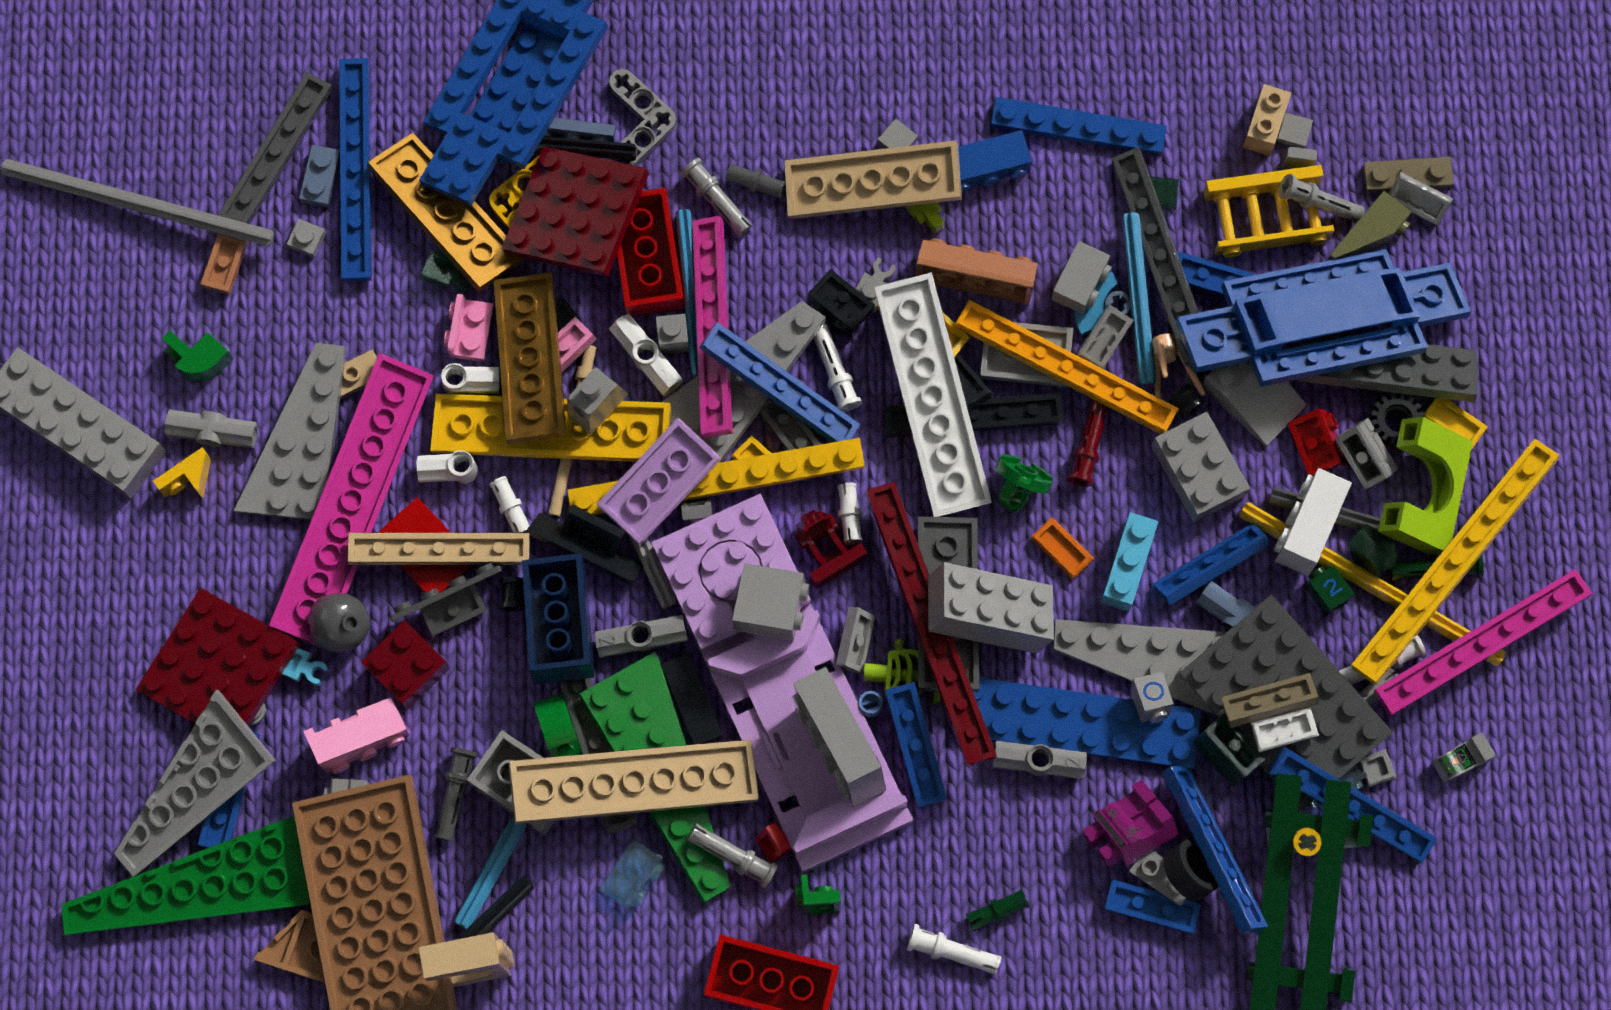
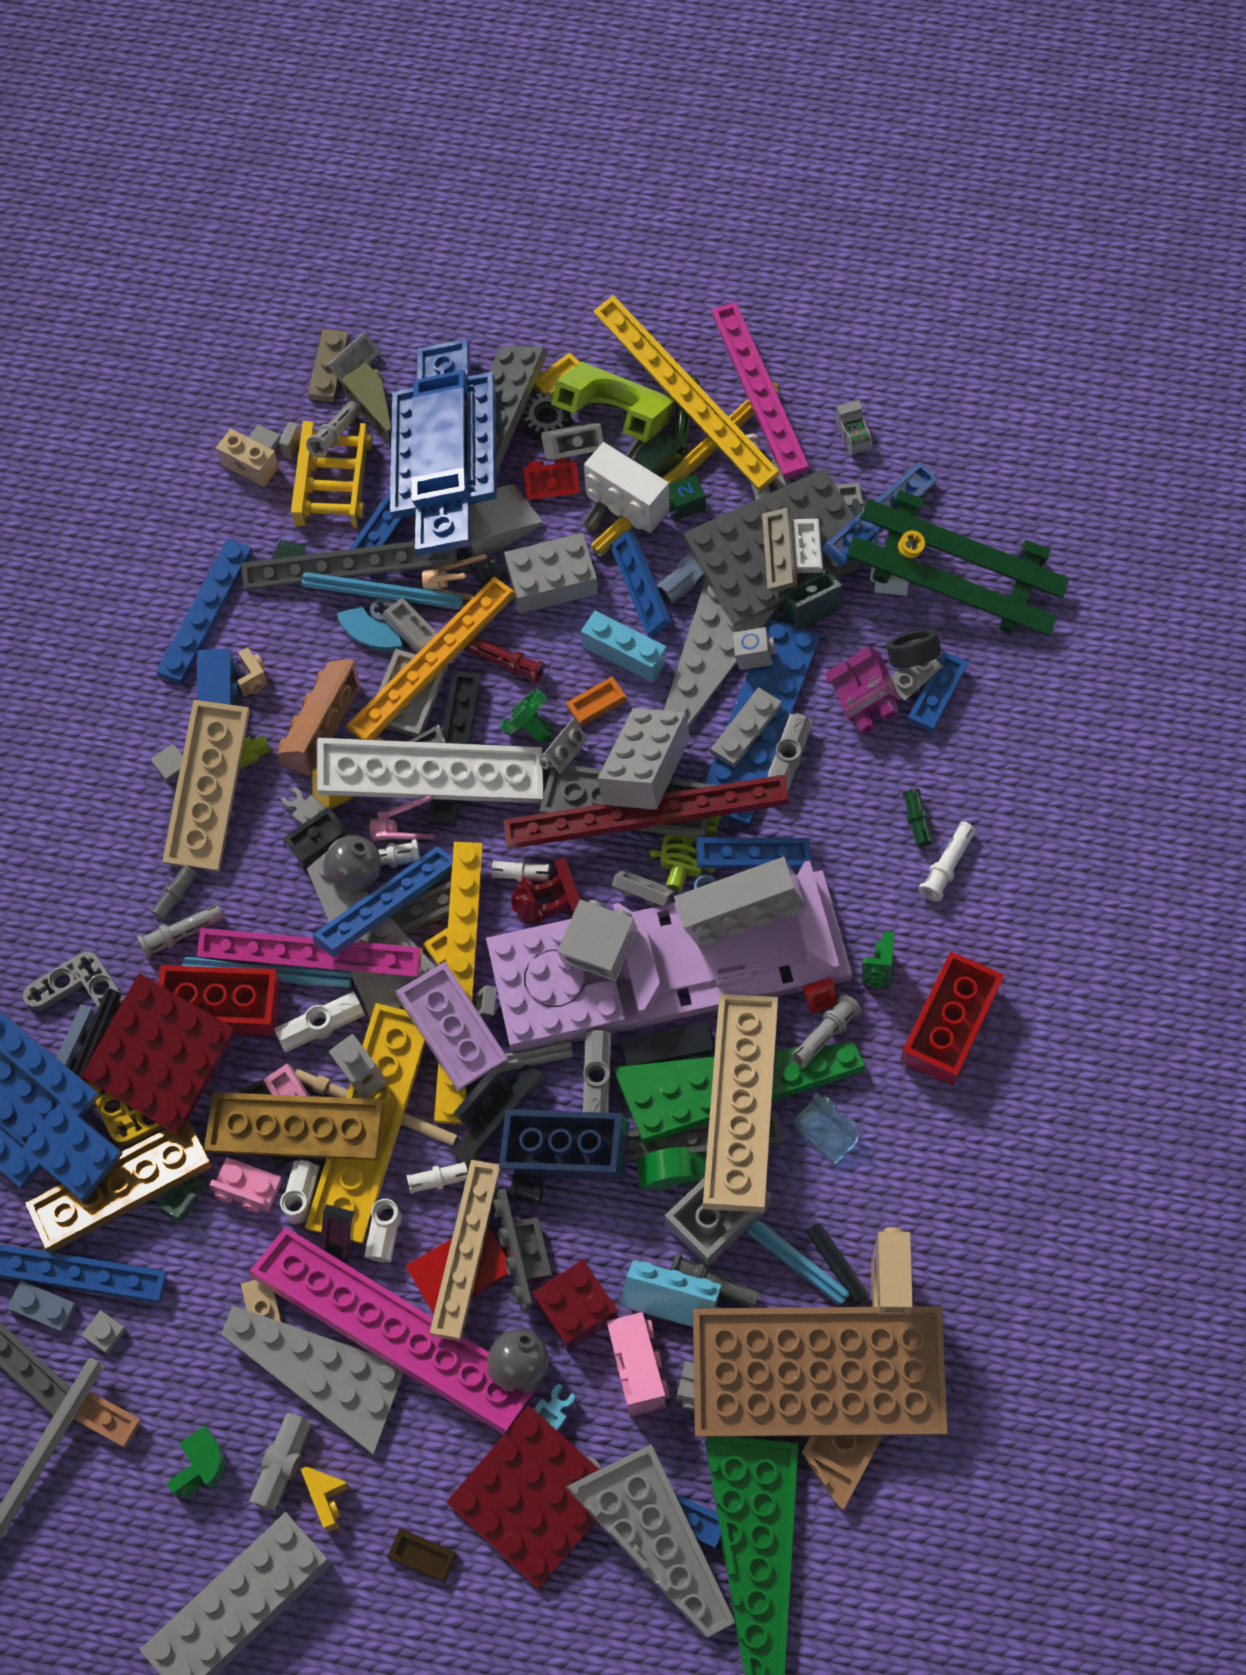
camera: 75 degrees left, 10 degrees down
light grey brick [656,314,690,355] -> none
light grey brick [1051,241,1112,314] -> none
blue plate [1162,766,1268,934] -> none
none -> tan bracket [238,647,268,697]
none -> black tile [320,1204,356,1263]
none -> dark grey cylinder [322,835,382,893]
none -> bright pink plant [370,795,435,841]
none -> dark brown tile [387,1528,458,1584]
none -> light grey hinge [539,718,588,774]
none -> medium azure brick [620,1260,721,1327]
none -> light grey plate [711,687,781,768]

